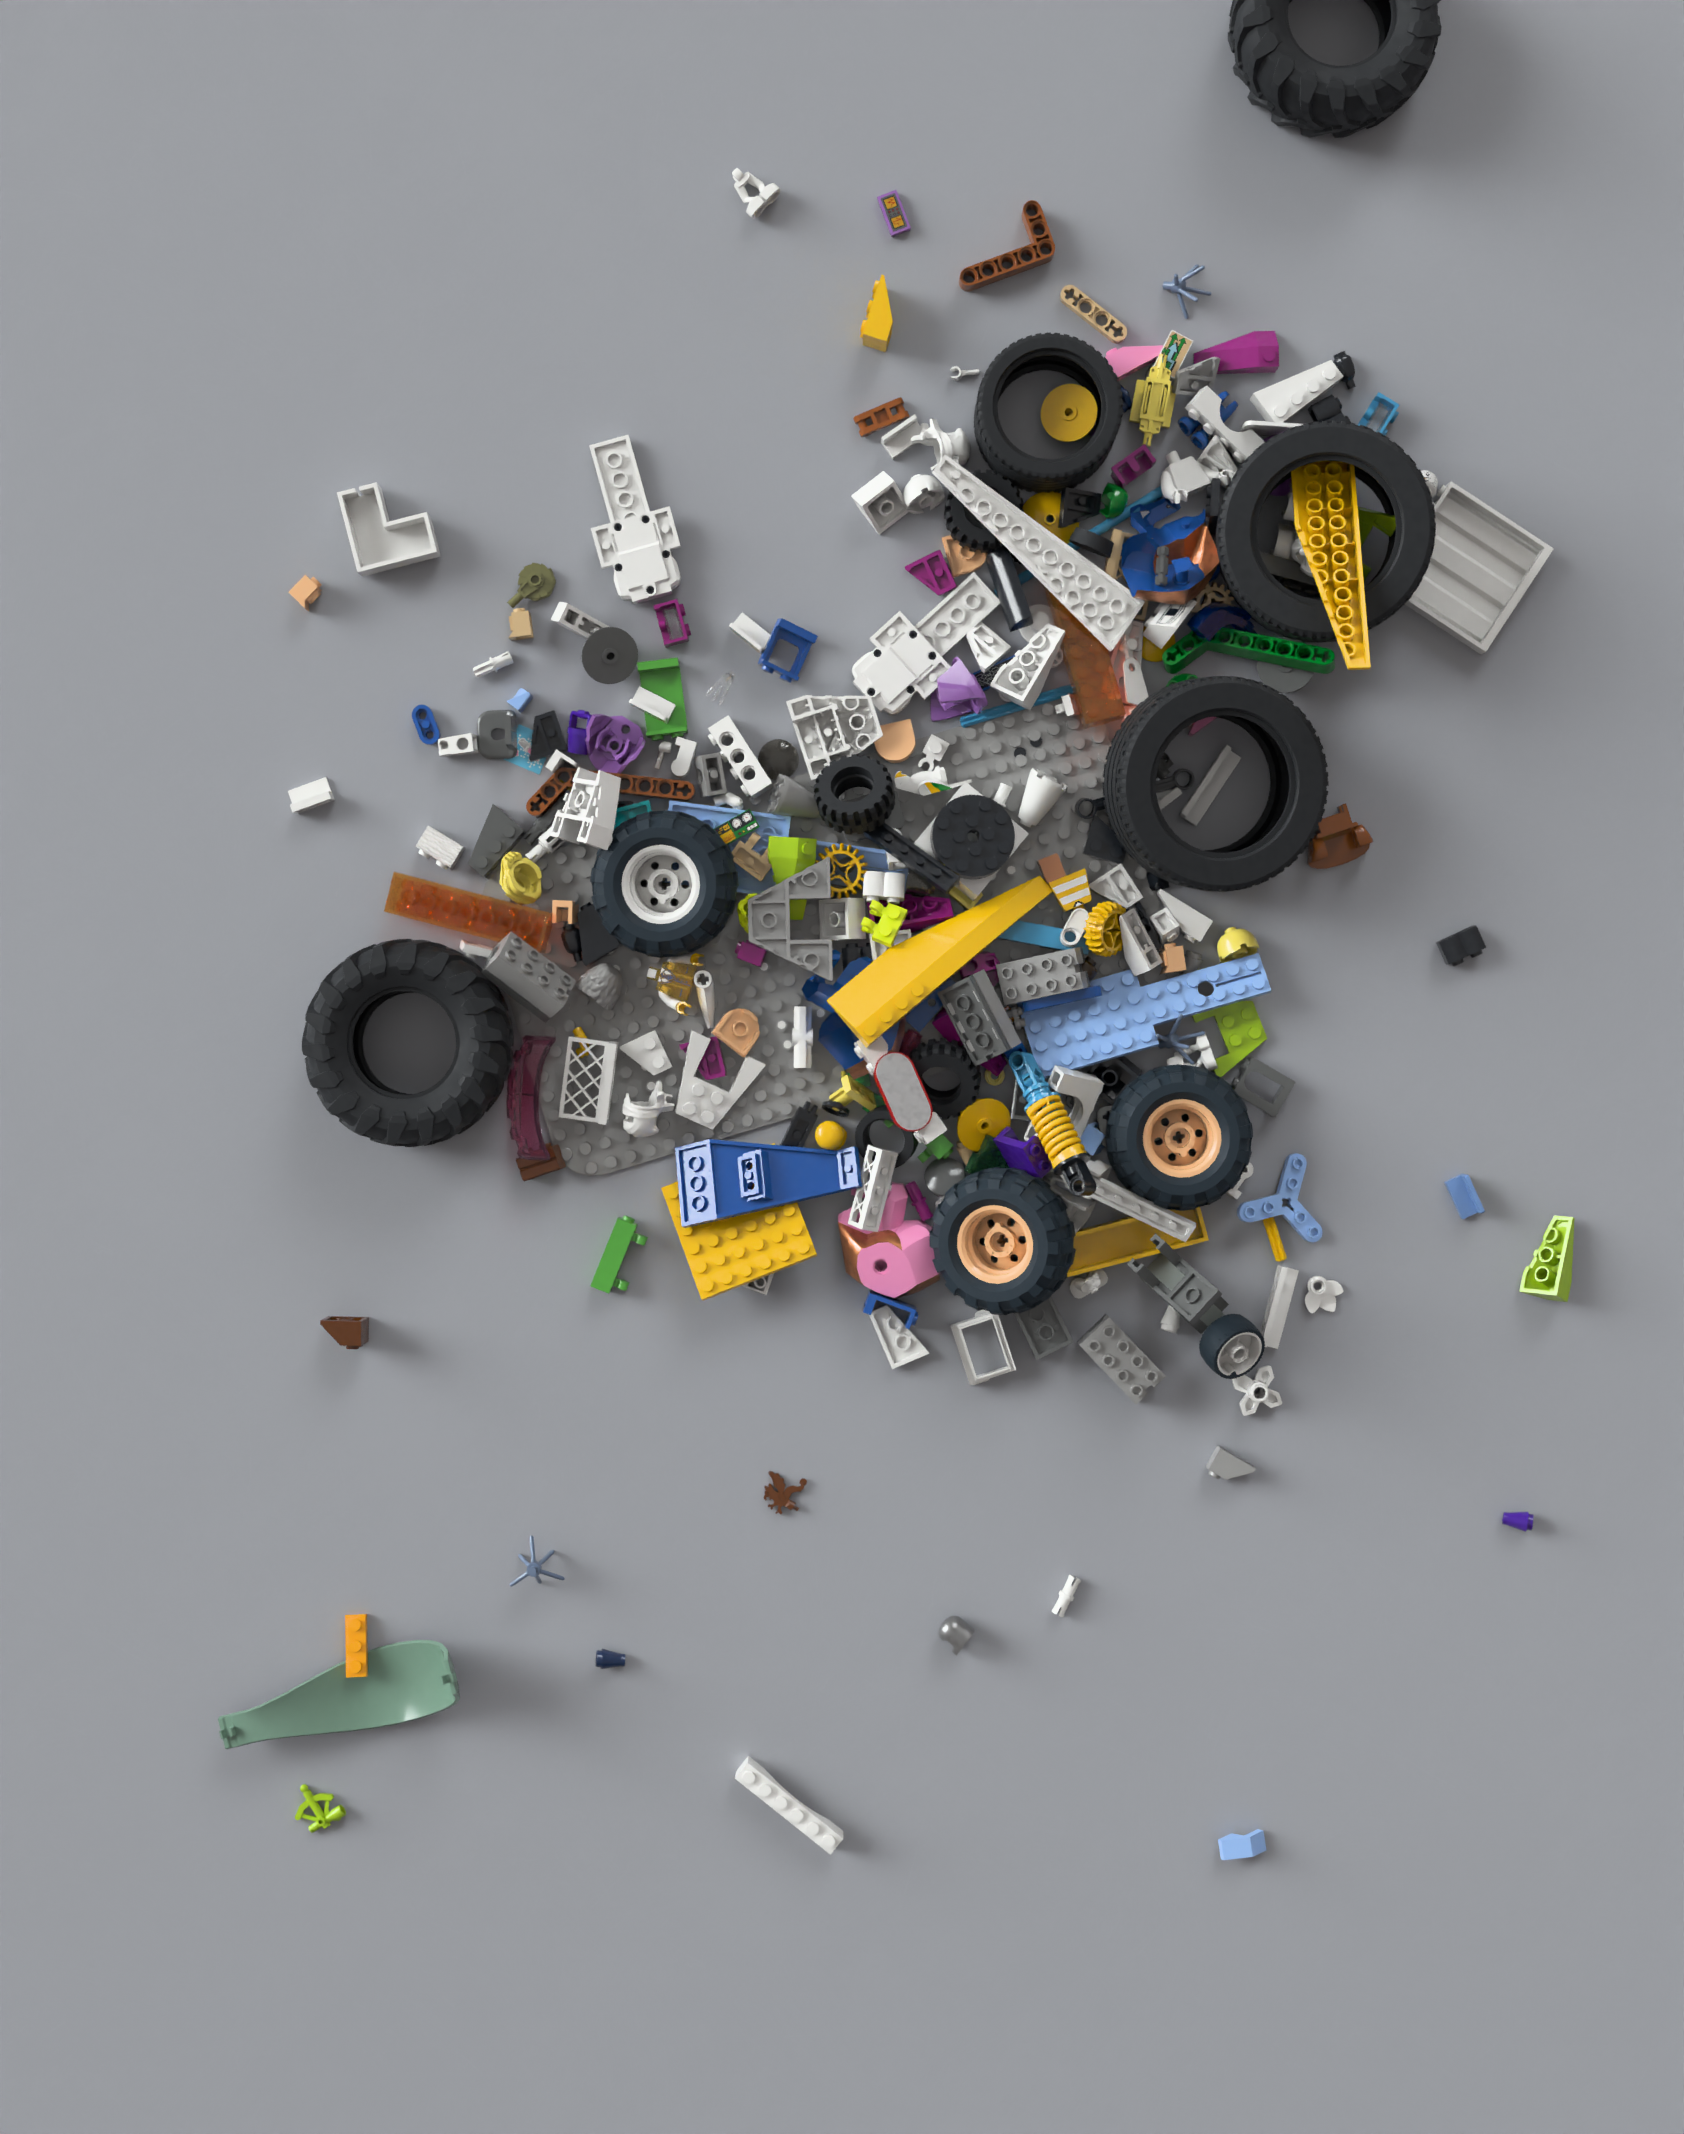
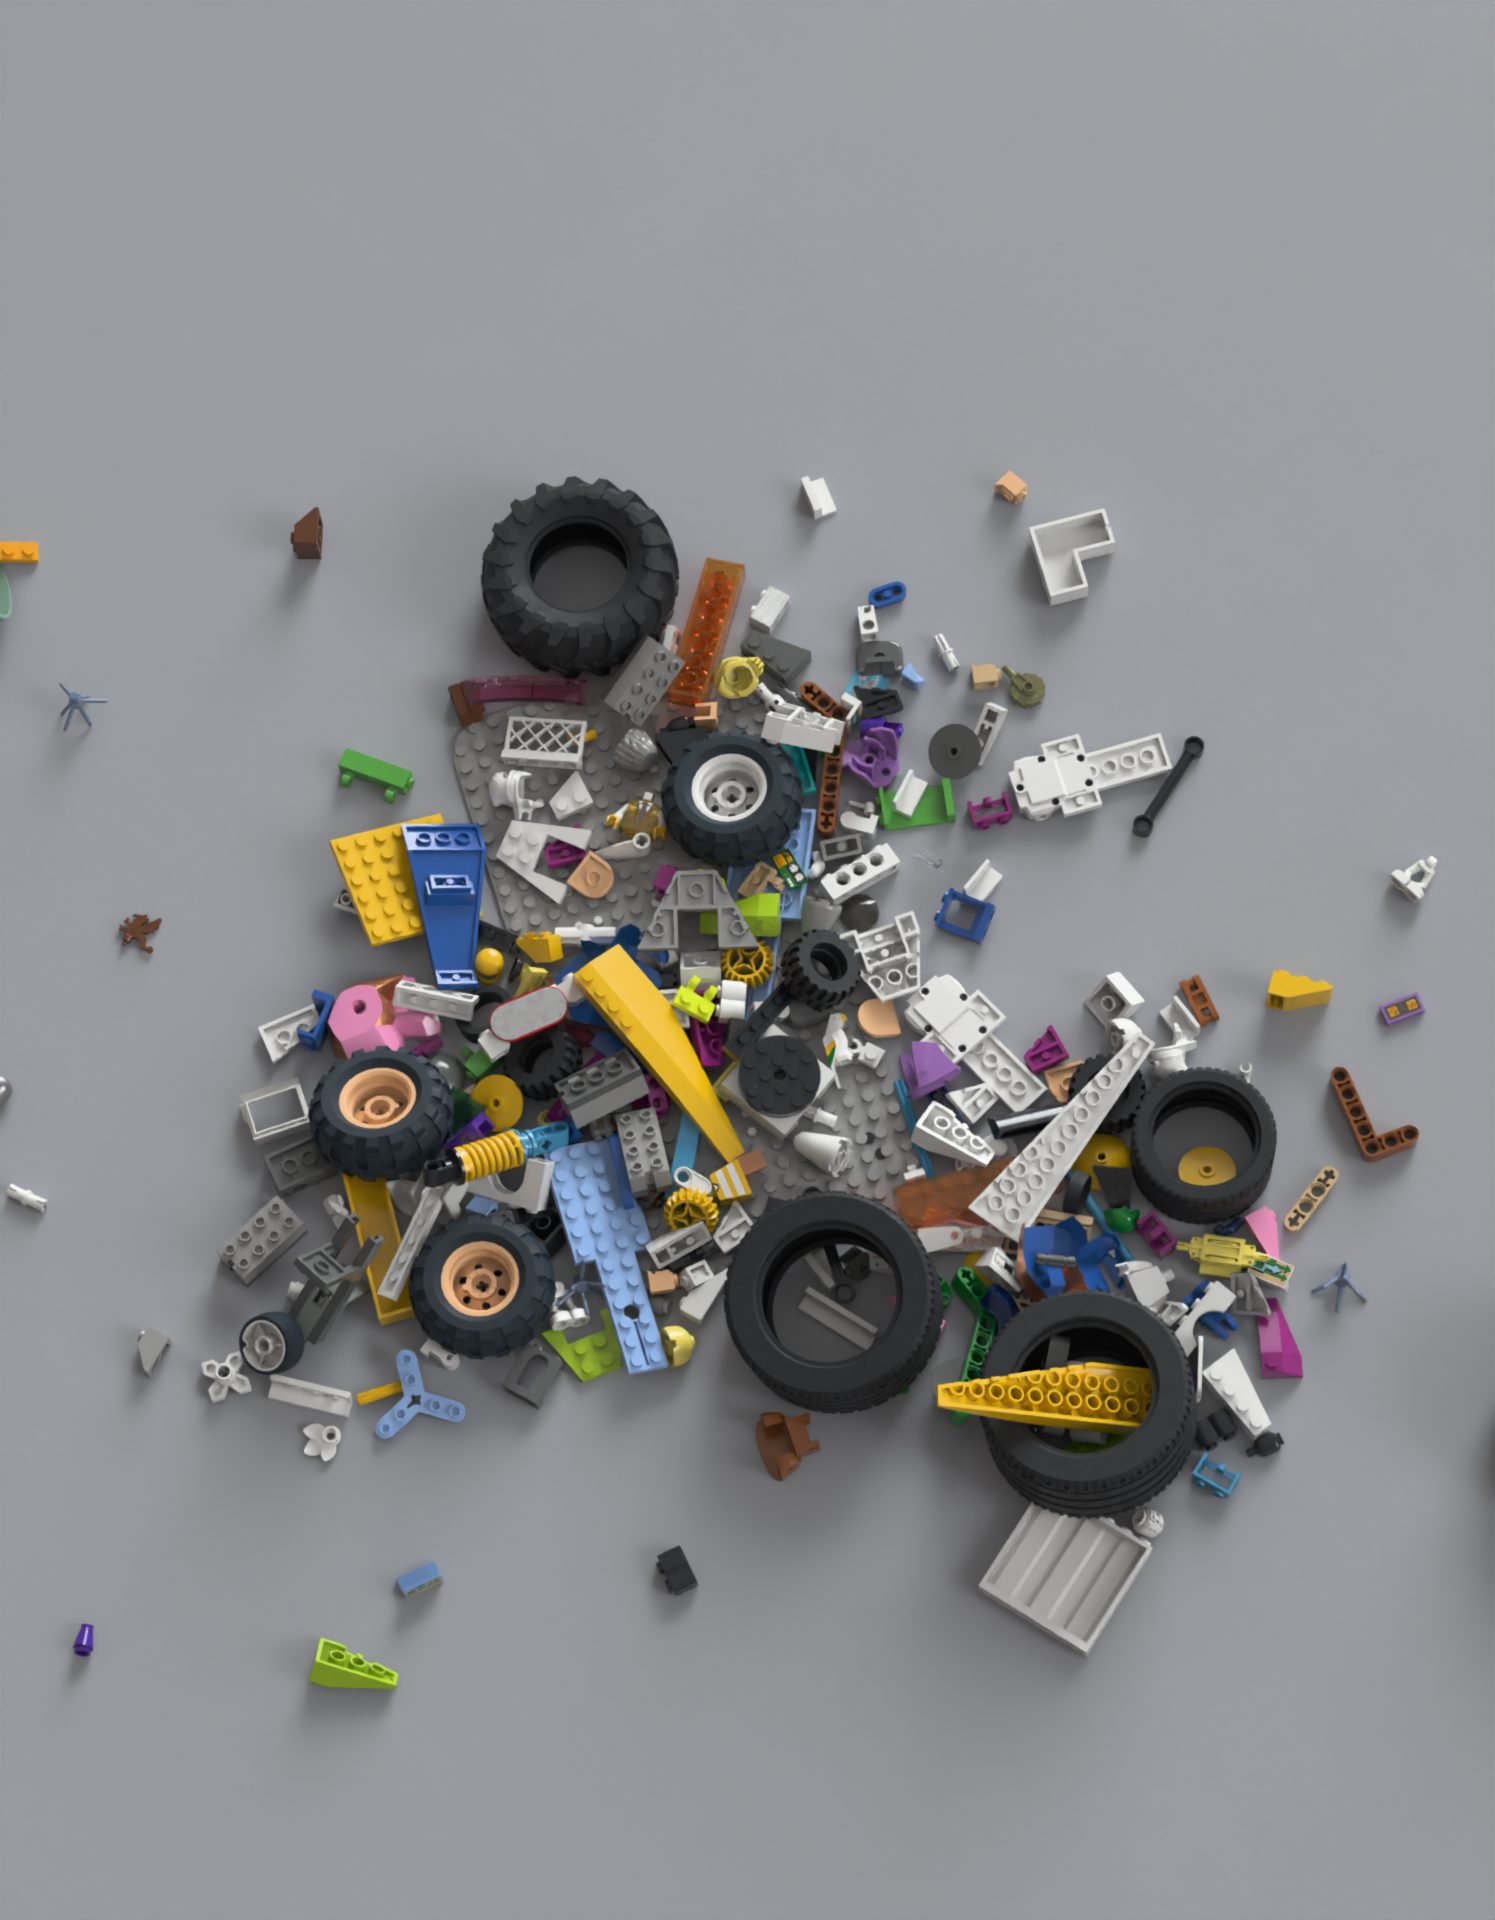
camera: 90 degrees right, 20 degrees down
none -> yellow slope [516,931,563,963]
none -> black piece [1133,736,1204,838]

